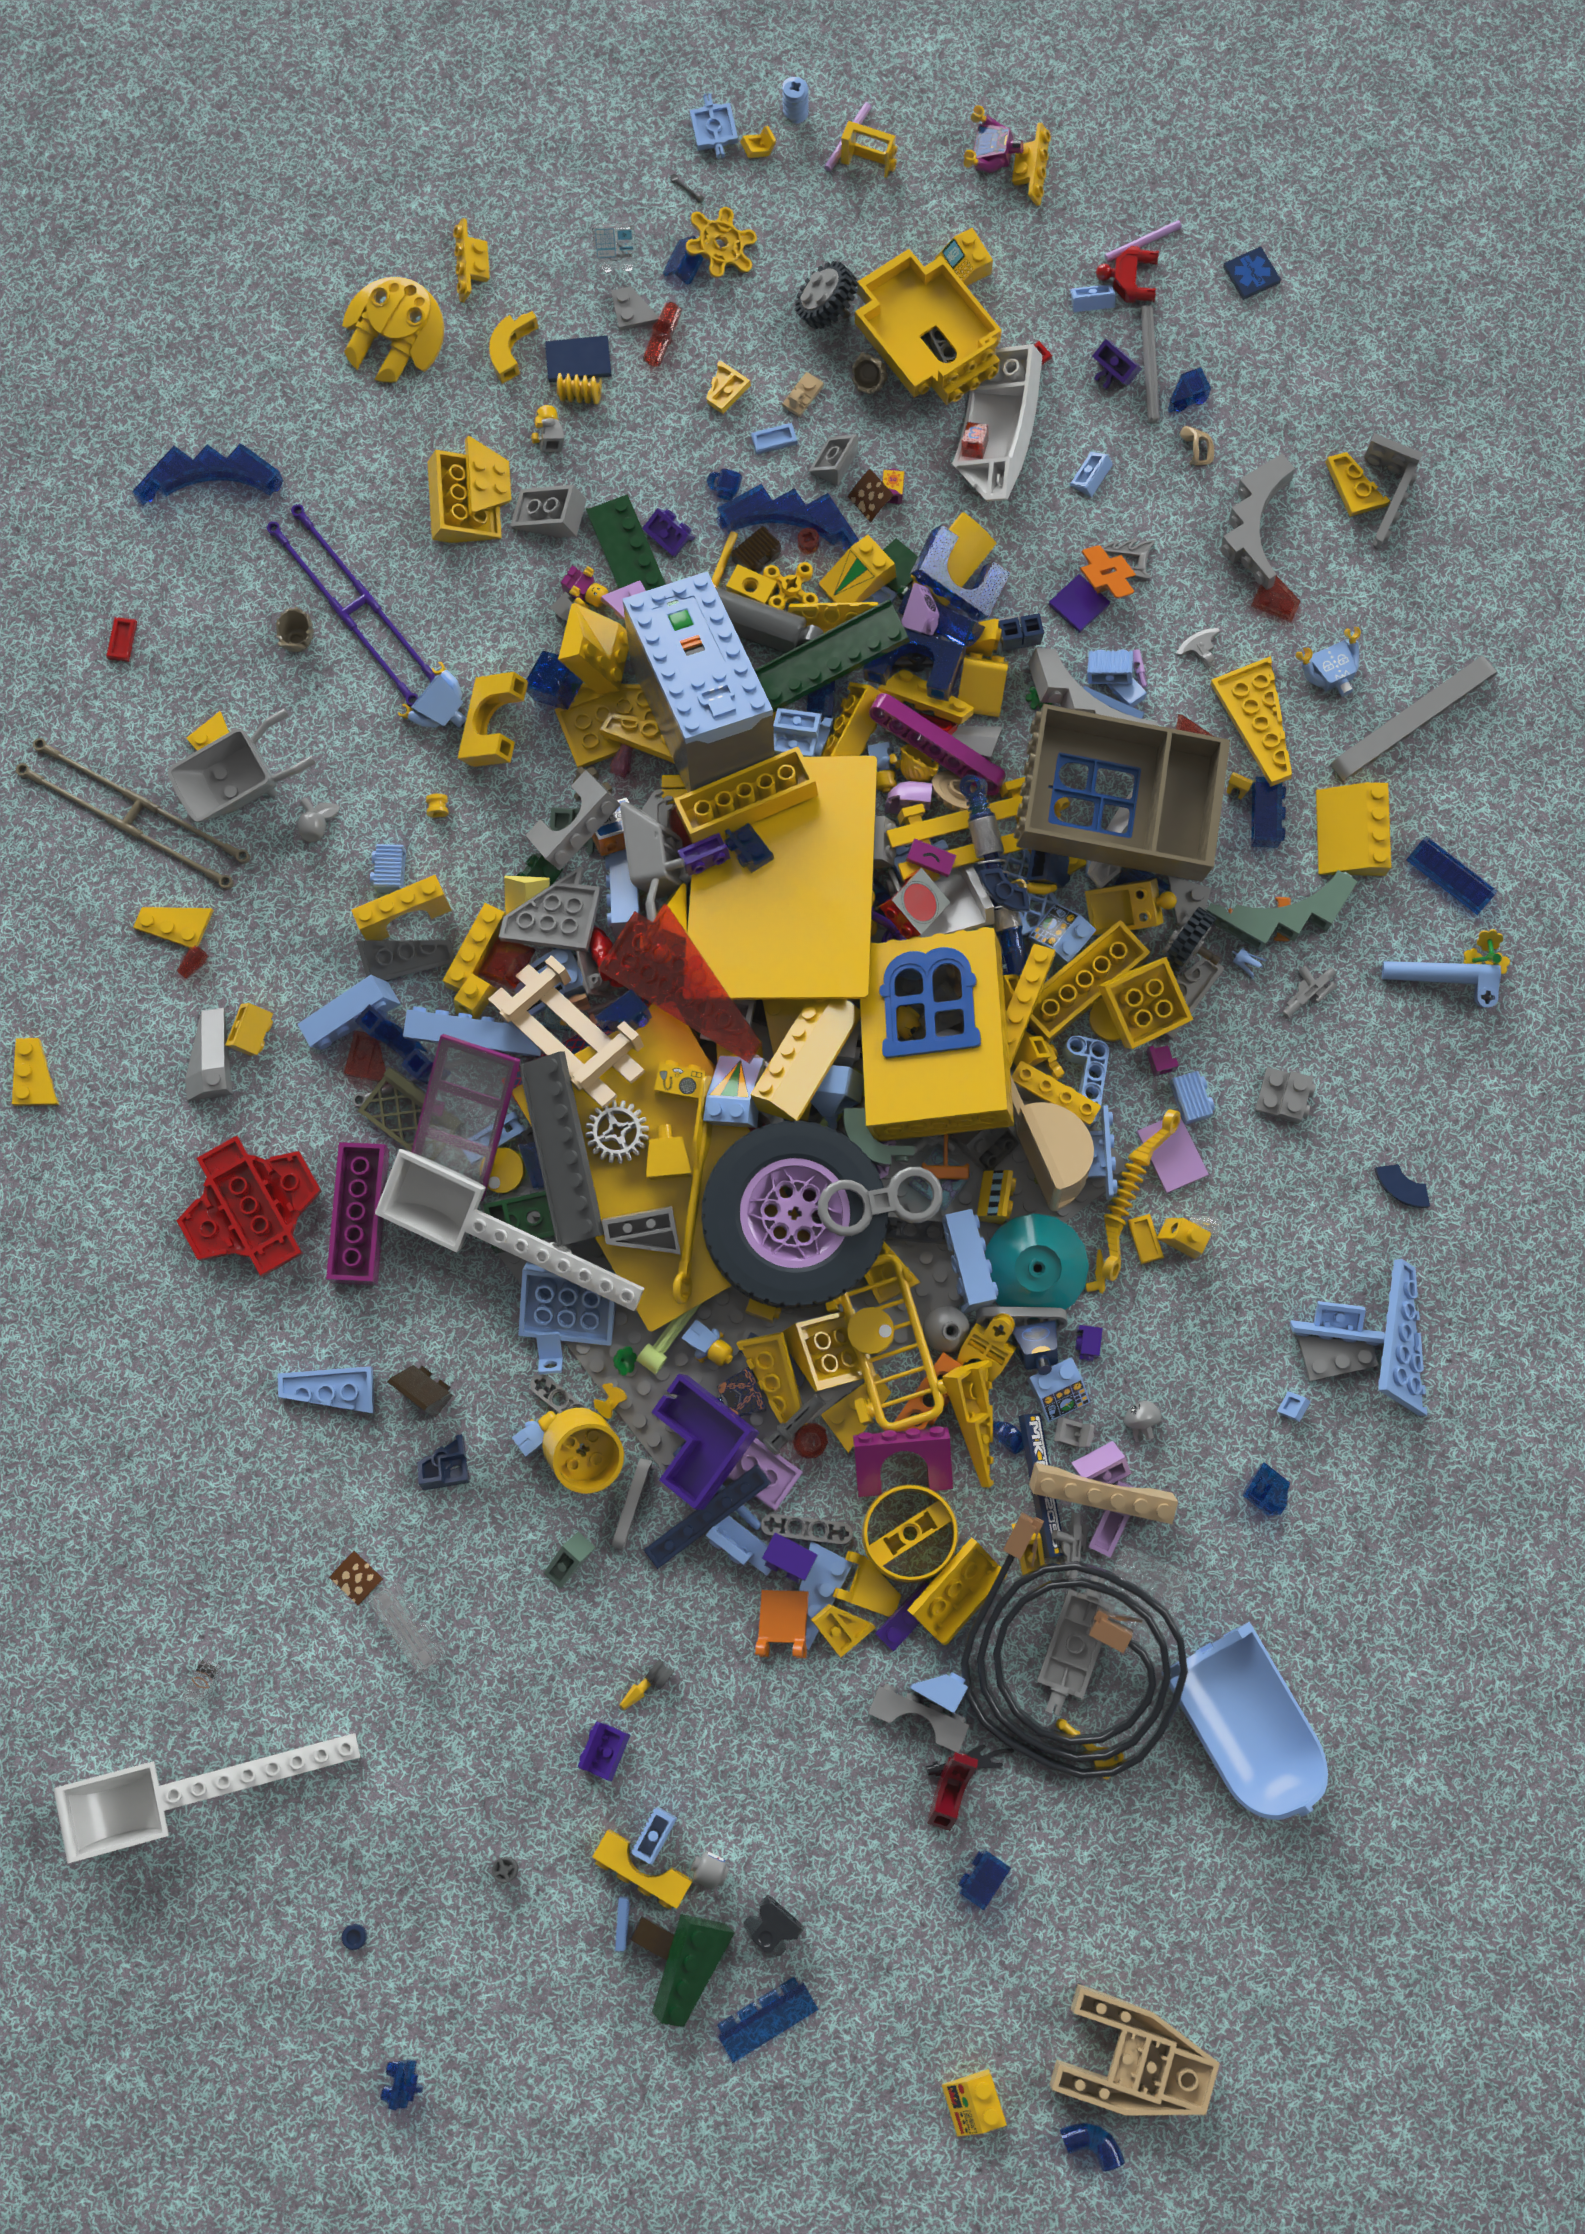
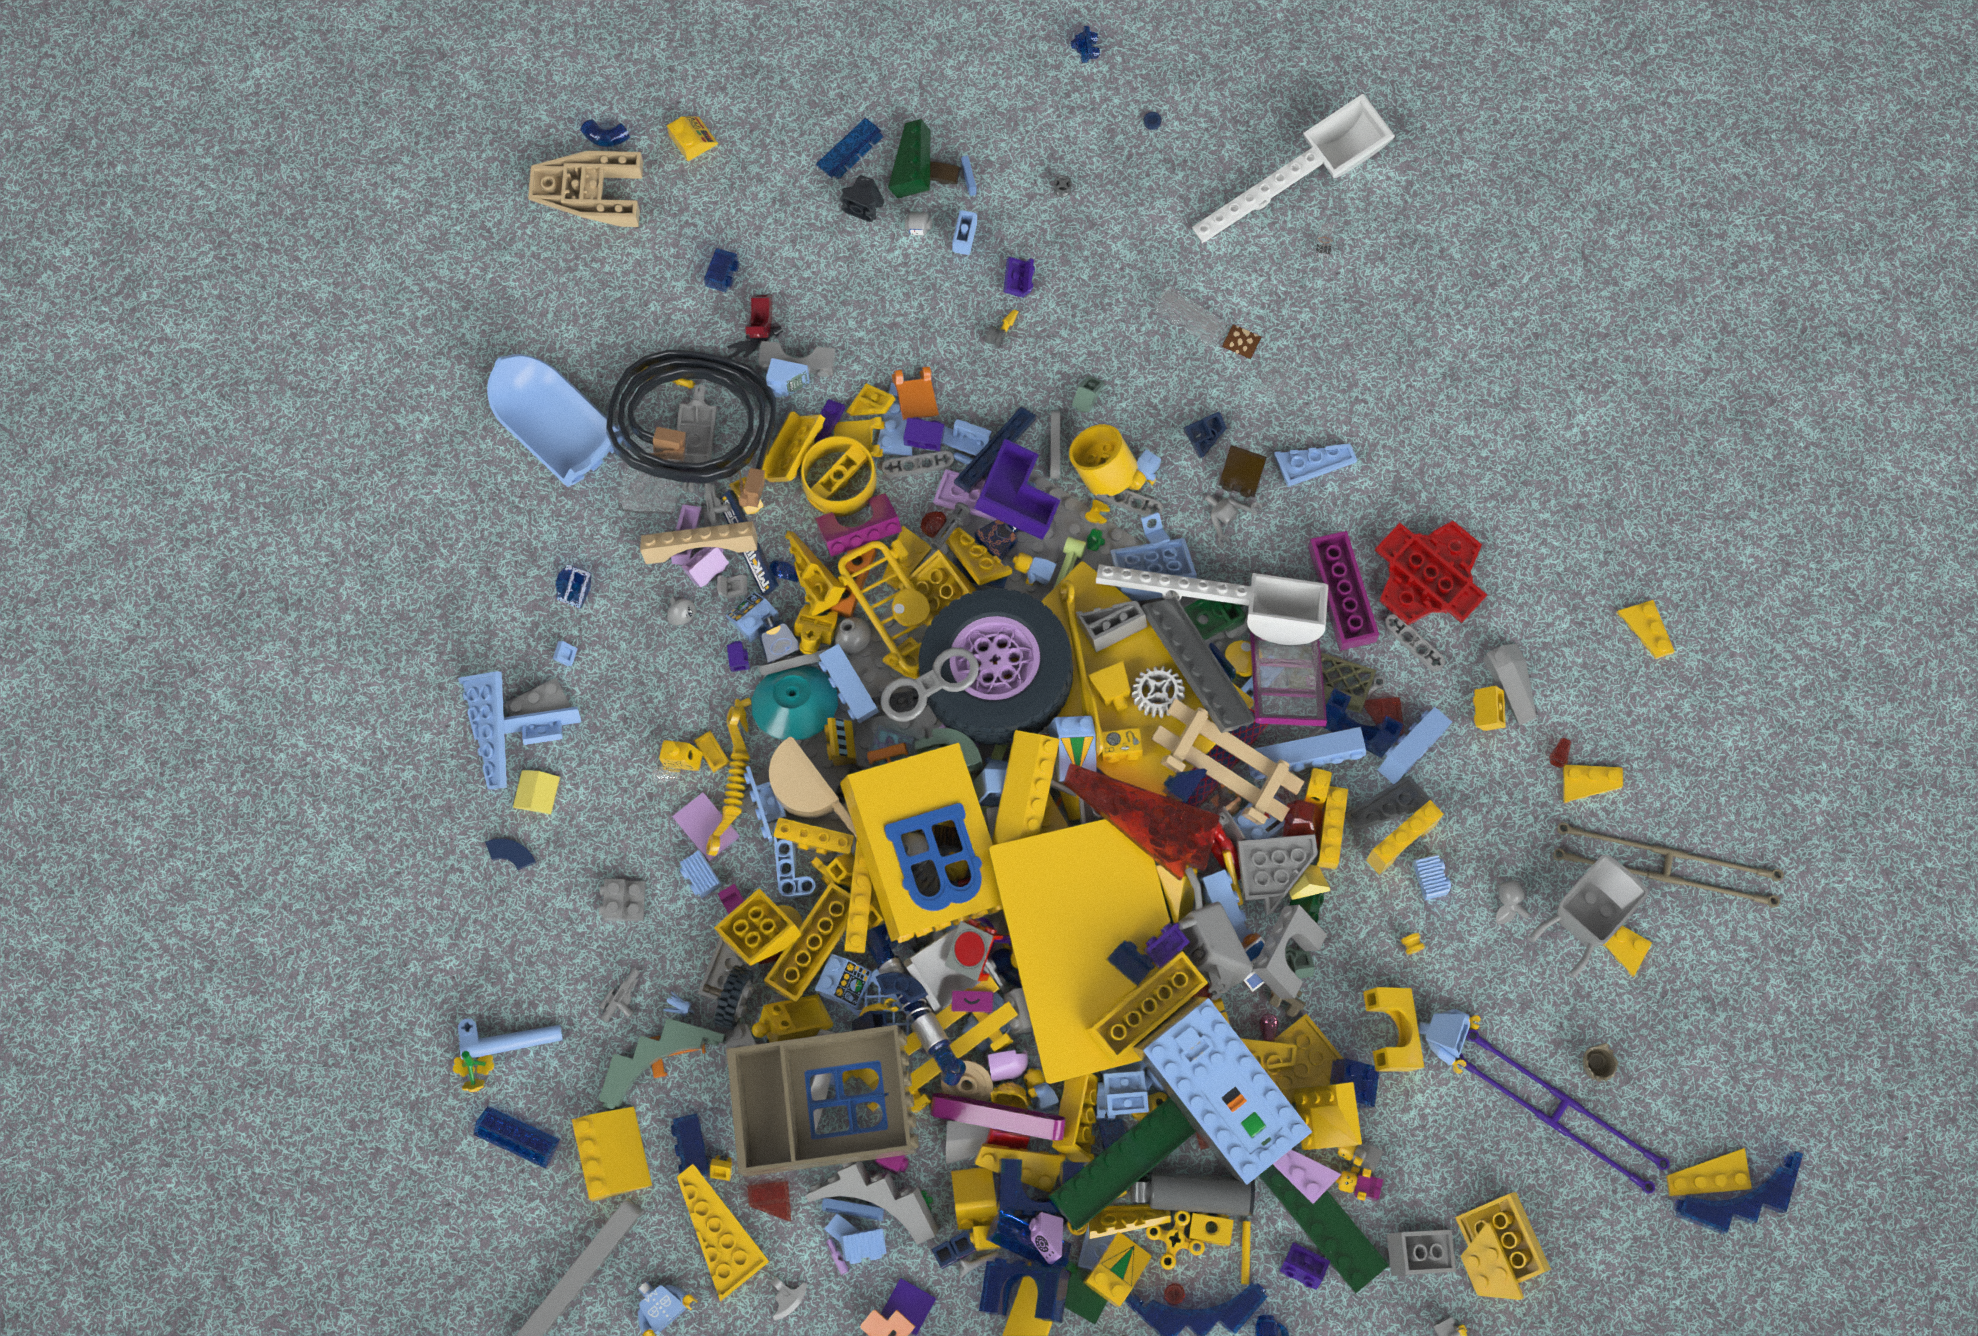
camera: 160 degrees right, 5 degrees down
red tile [106,617,137,662] -> none
yellow arch [592,1829,693,1910] -> none
dark brown brick [731,526,781,573] -> none
none -> light yellow slope [513,770,560,814]
none -> light grey piece [1205,494,1262,549]
none -> yellow bar [1222,850,1243,906]
none -> light grey beam [1384,614,1445,672]
none -> yellow wing [1666,1148,1752,1197]

